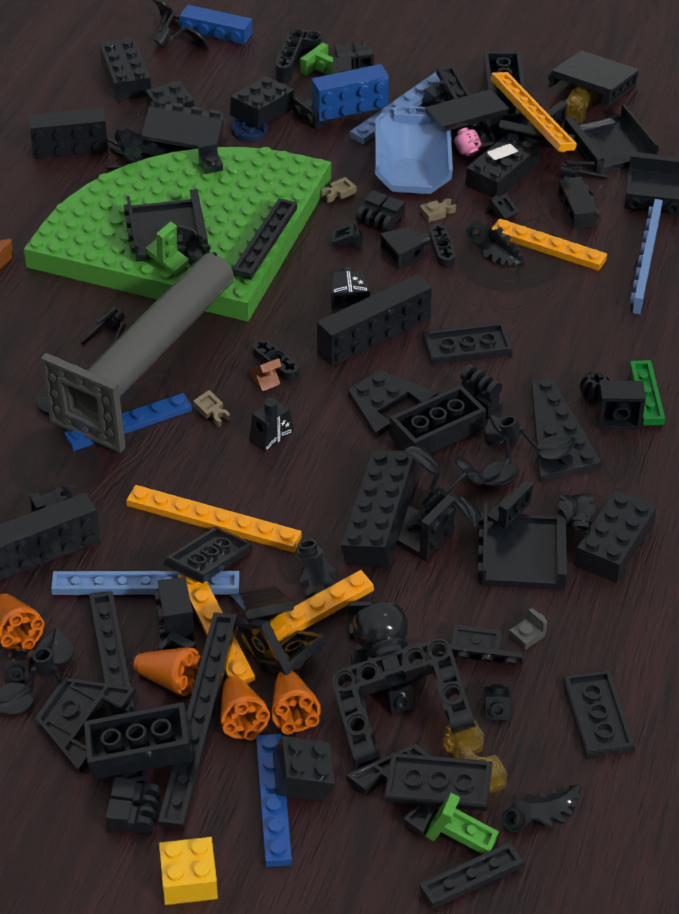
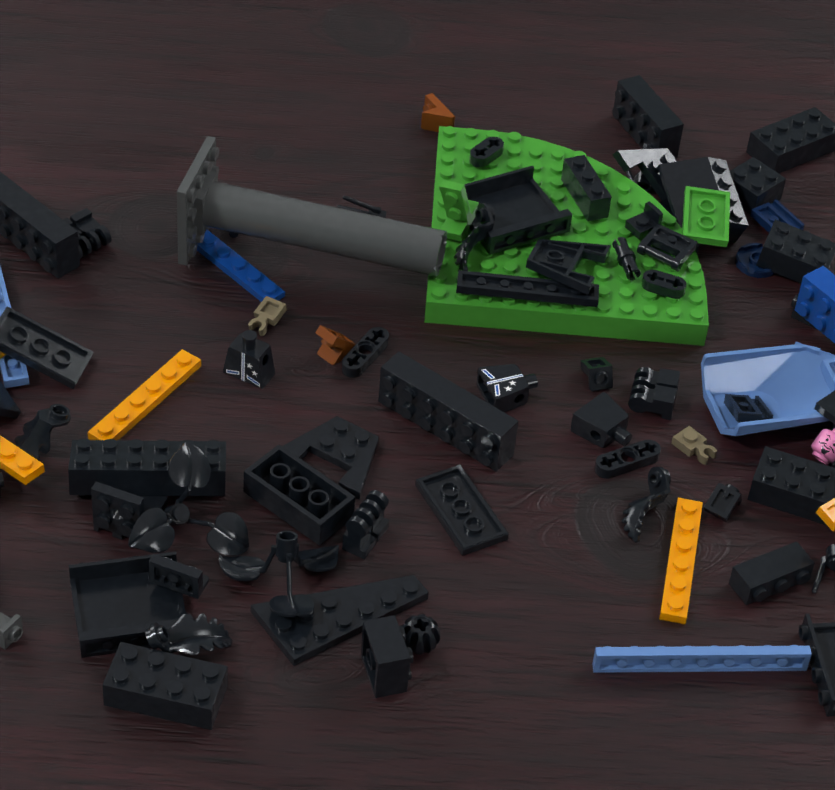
camera: 70 degrees right, 0 degrees up
light orange plate [126,485,302,553] -> none
dark tan plate [321,177,357,202] -> none
white sticker [487,144,518,160] -> none
green plate [629,360,665,425] -> none
none -> light orange plate [88,349,201,440]
none -> black beam [469,137,504,167]
none -> black wing [526,239,611,295]
none -> black brick [561,155,612,221]
none -> black pin [612,237,641,280]
none -> black plate [637,224,698,272]
none -> black beam [642,270,687,299]
none -> bright green plate [682,186,730,247]
none -> black plate [724,394,773,423]
none -> dark blue plate [750,199,805,232]

